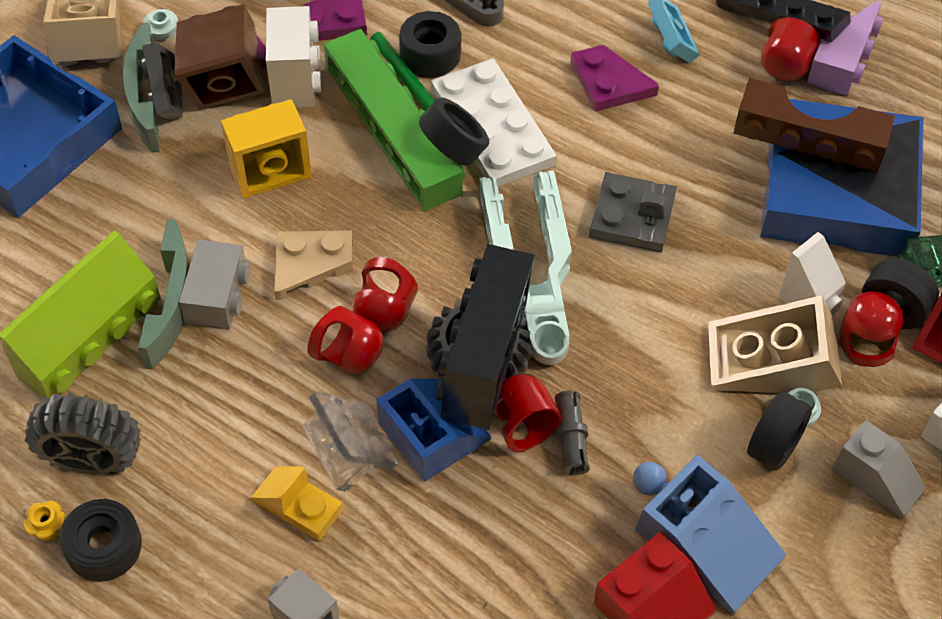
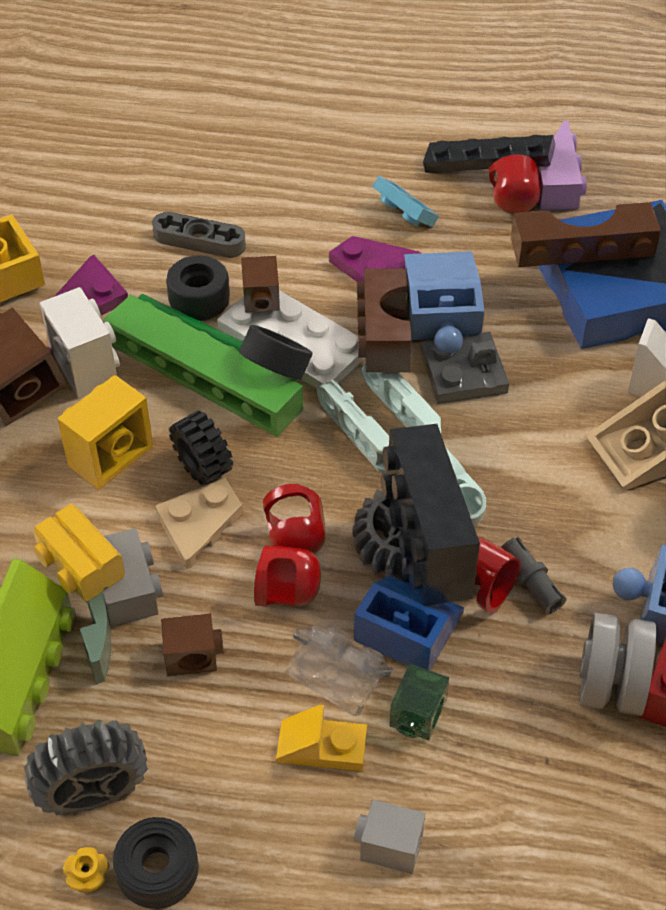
camera: 25 degrees left, 5 degrees down
none -> yellow brick [33,504,125,602]
none -> reddish brown brick [161,613,224,676]
none -> black tyre [169,410,233,485]
none -> reddish brown brick [241,256,280,313]
none -> reddish brown arch [357,269,411,372]
none -> clear green brick [389,663,450,741]
none -> medium blue slope [404,251,484,354]
none -> light grey wheel [580,612,656,717]

